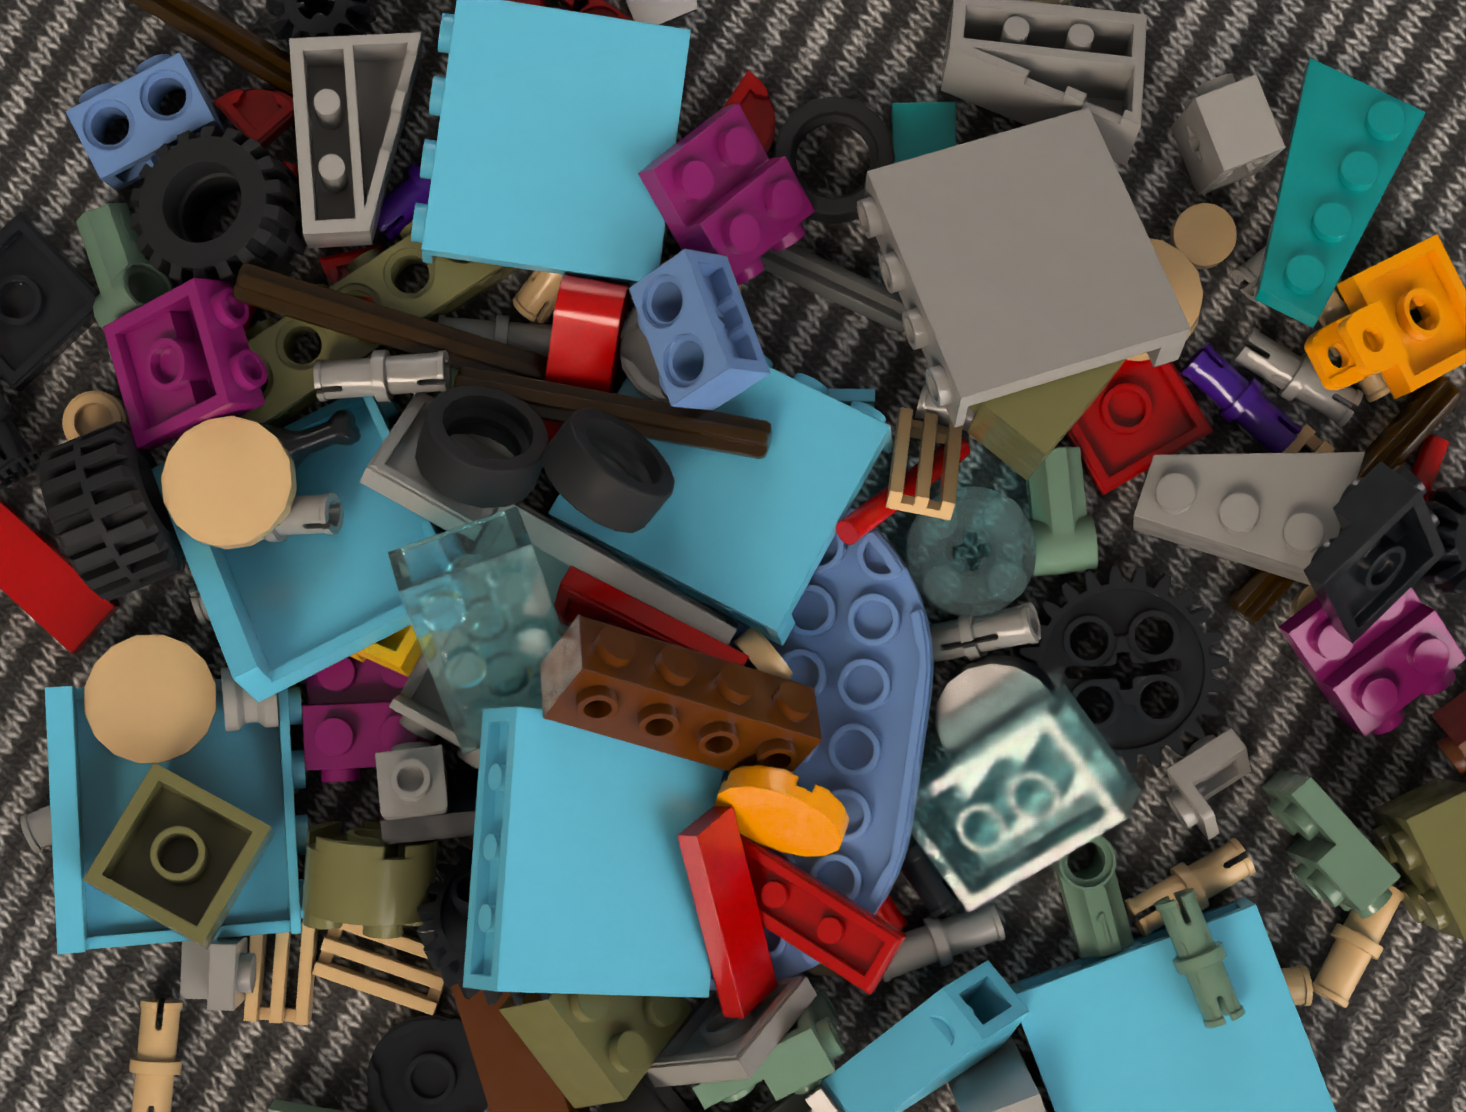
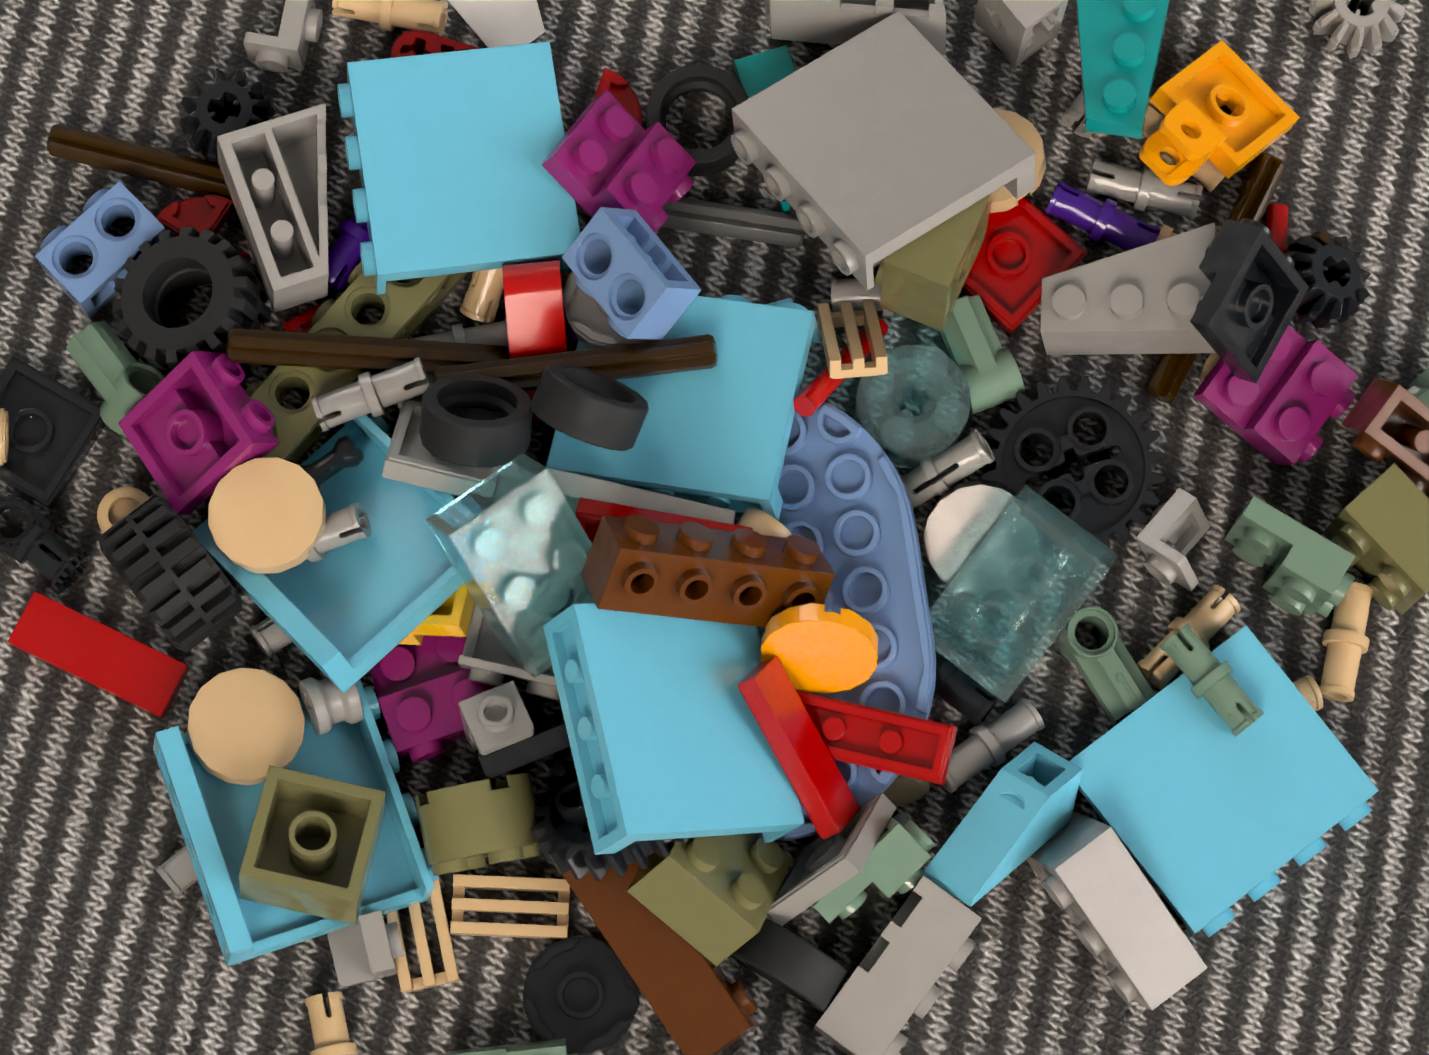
camera: 20 degrees left, 10 degrees down
tan tile [1169,203,1237,269] -> none

